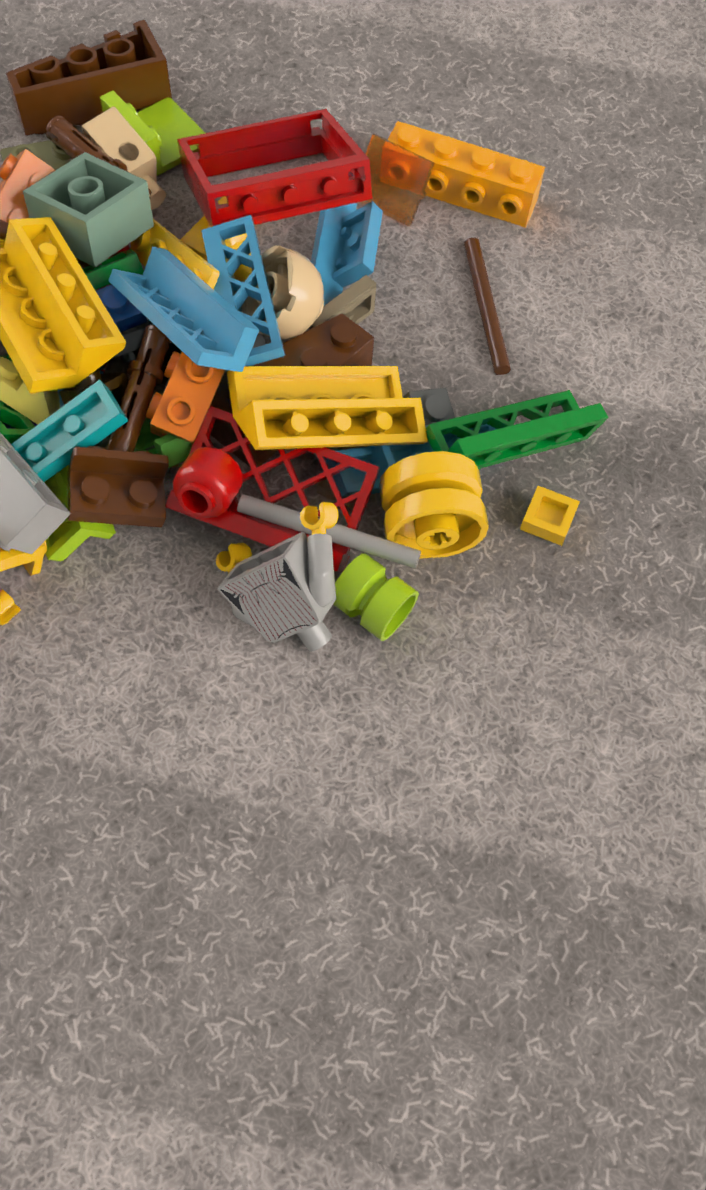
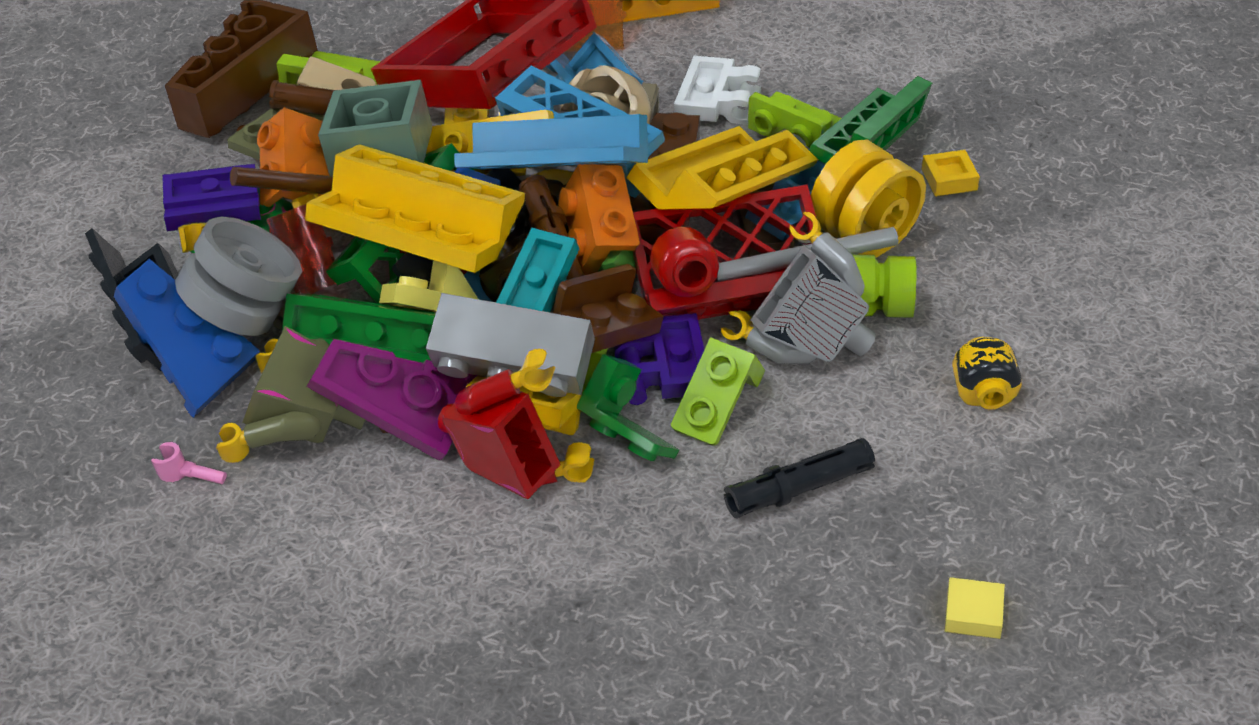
camera: 30 degrees left, 20 degrees down
reddish brown bar [464,237,511,375] -> none
none -> green bracket [577,354,679,461]
none -> dark purple plate [613,313,705,405]
none -> lime bracket [671,337,765,446]
none -> white plate [674,55,761,125]
none -> black pin [723,438,875,519]
none -> lime bracket [748,91,841,148]
none -> light yellow tile [944,577,1005,639]
none -> head [952,336,1022,410]

